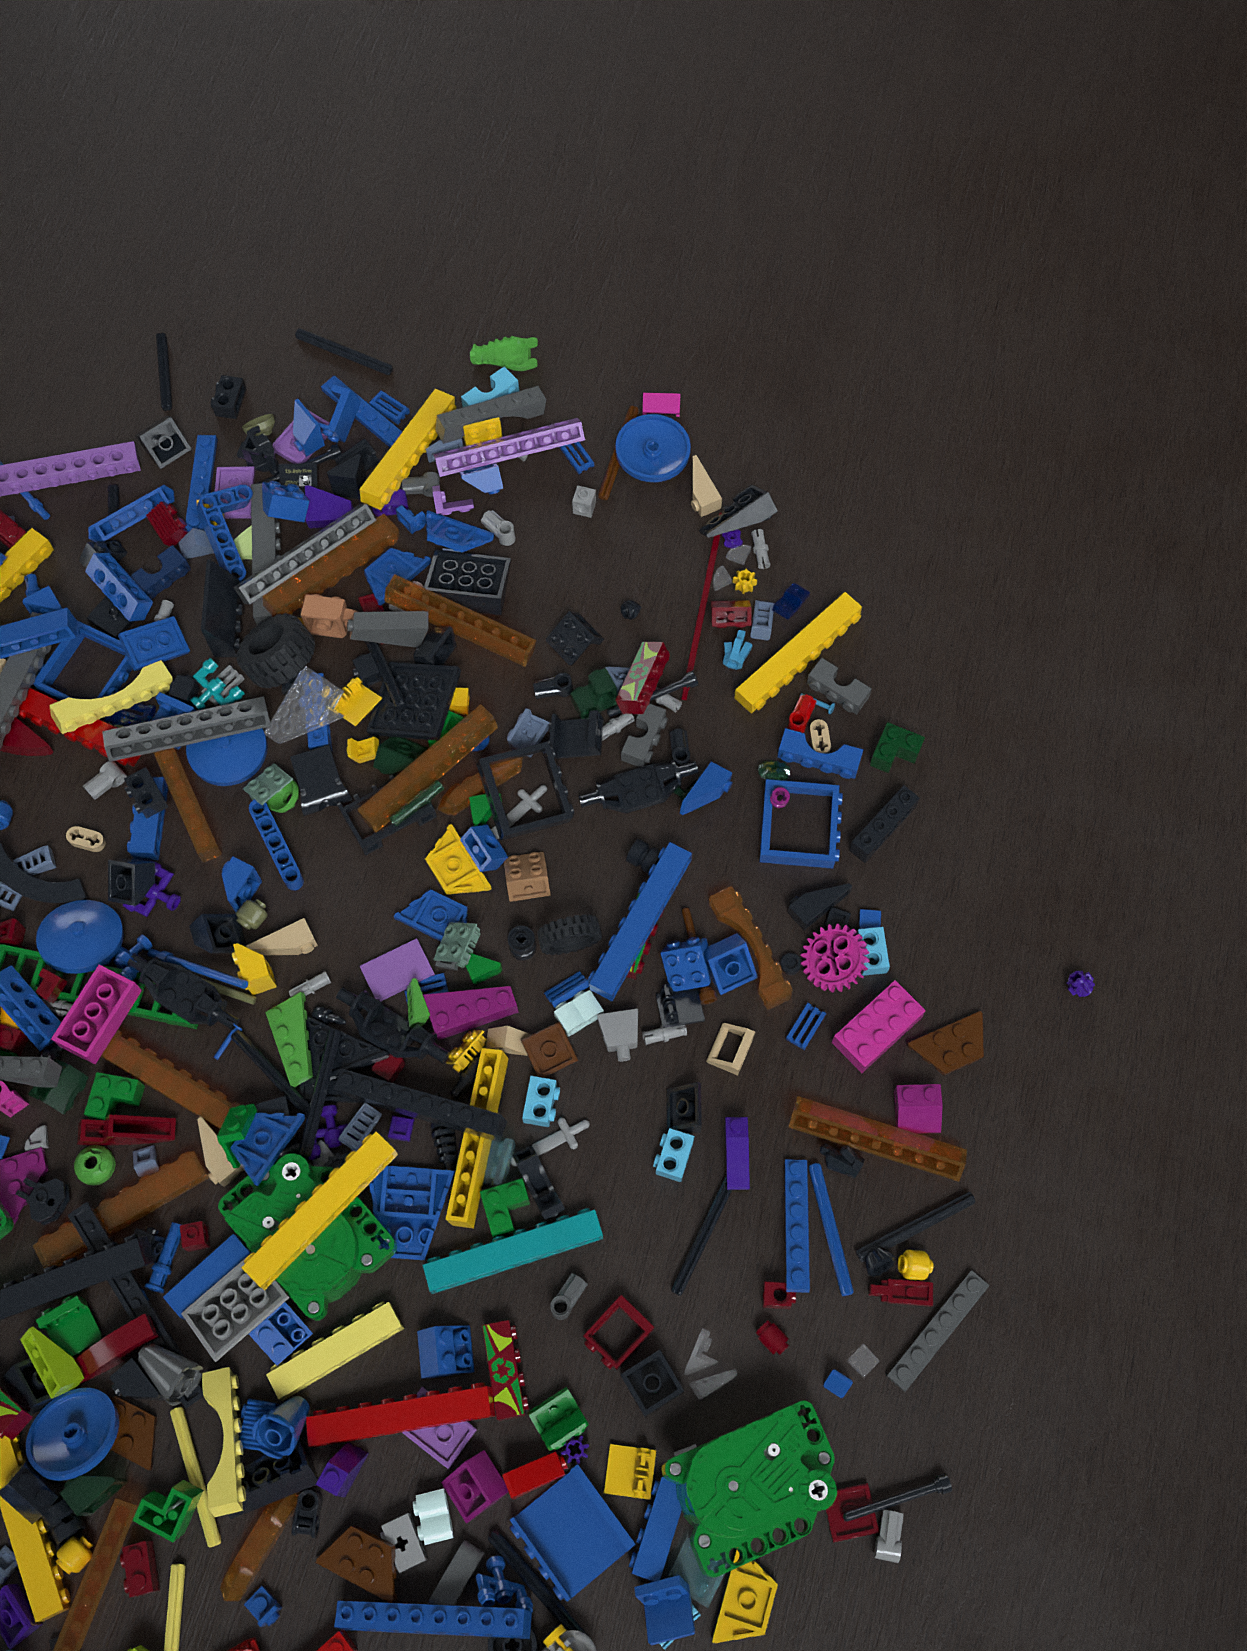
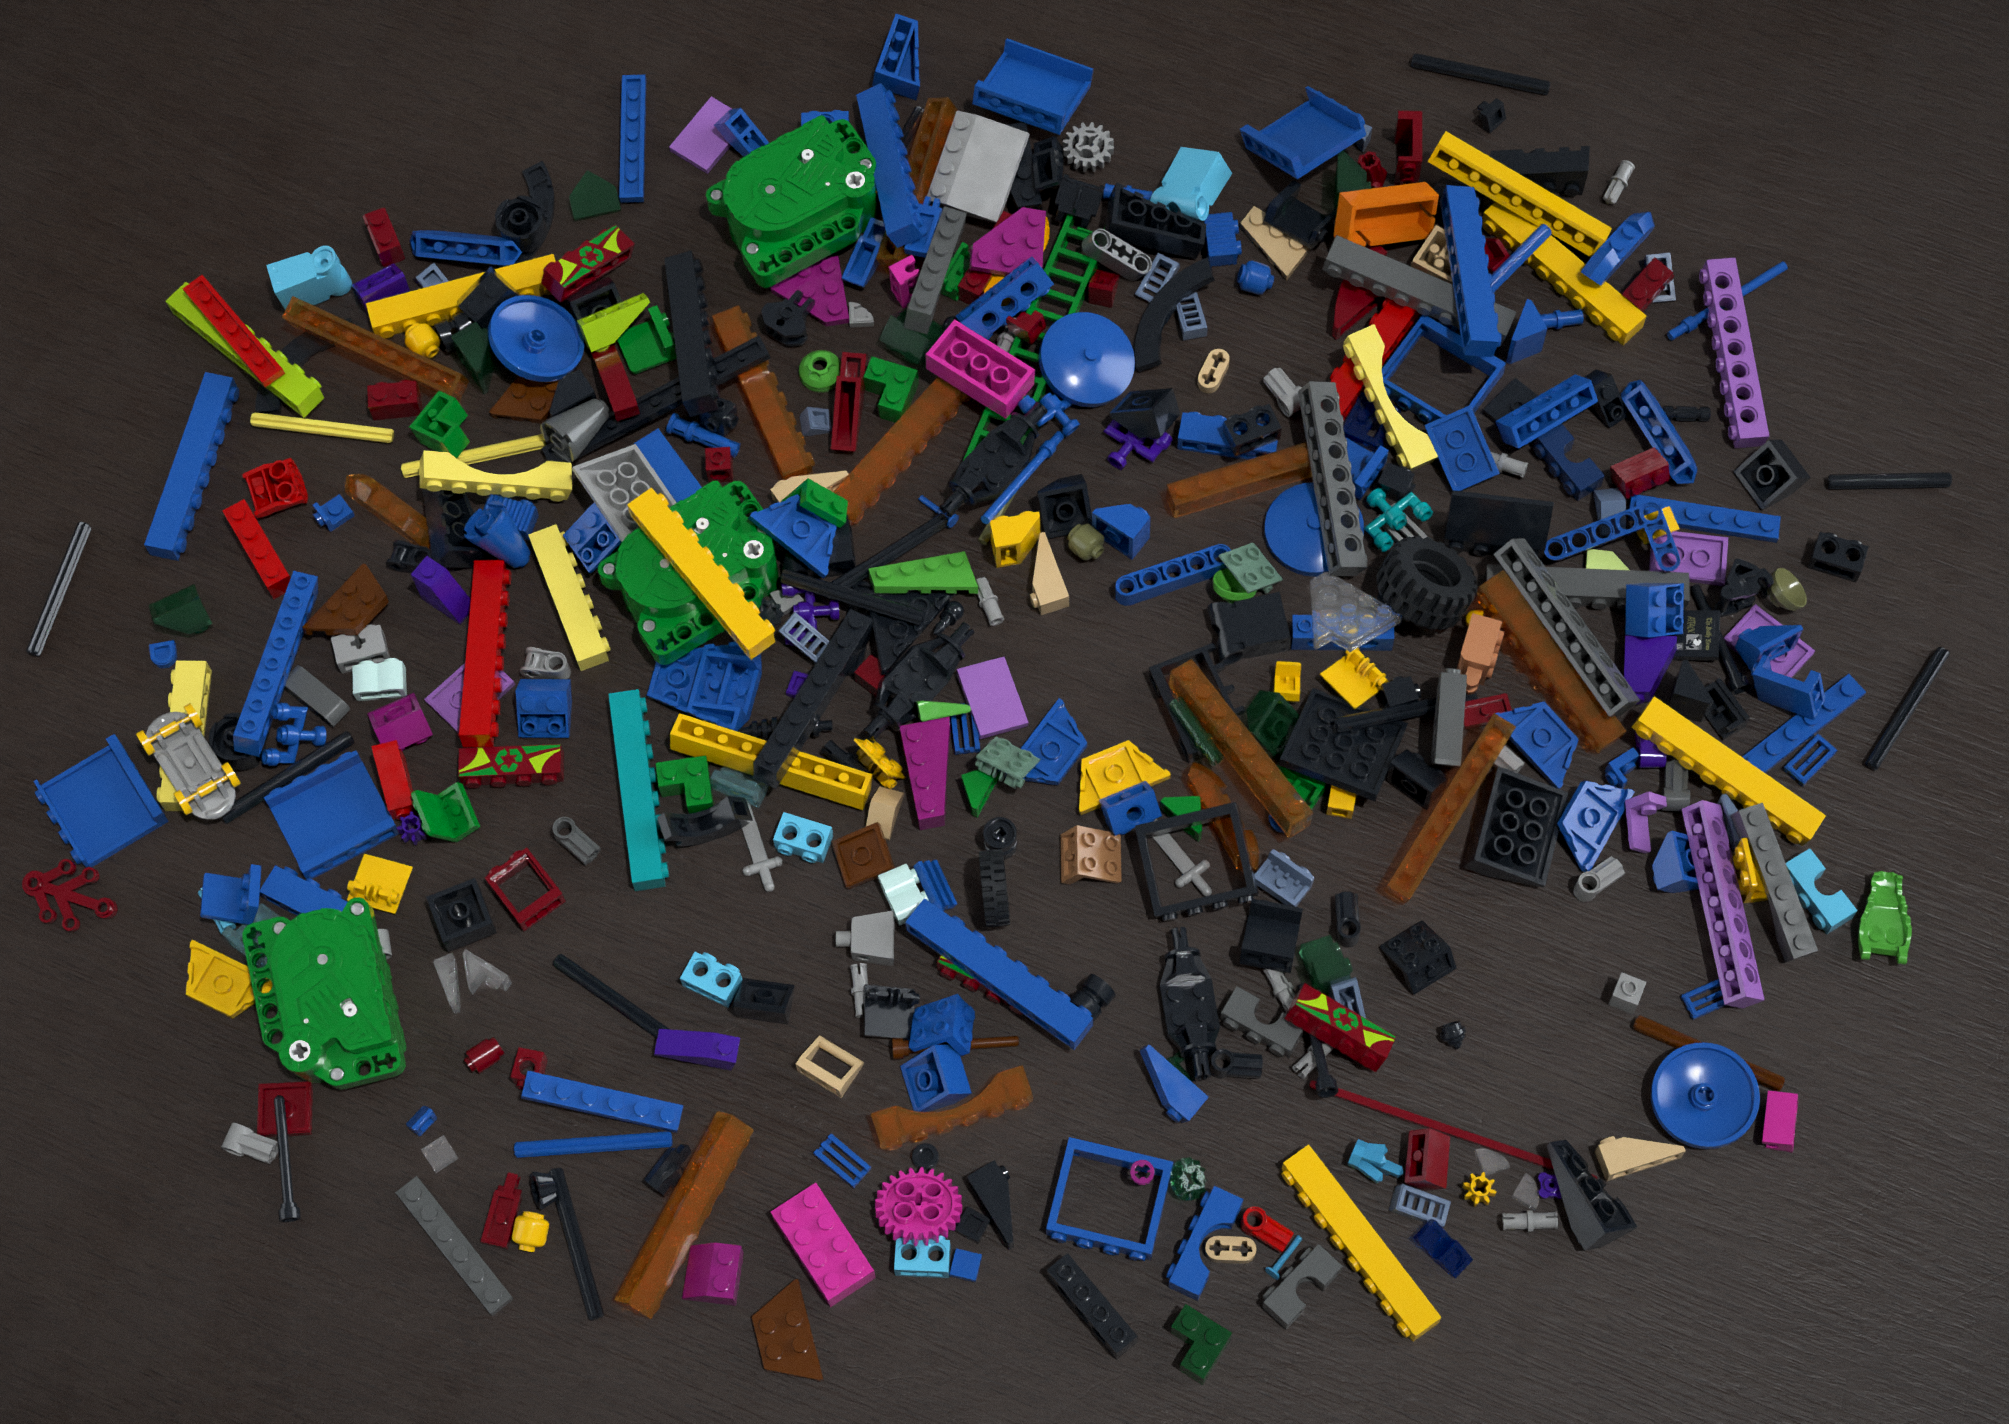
camera: 100 degrees right, 0 degrees up
none -> light grey piece [520,647,571,679]

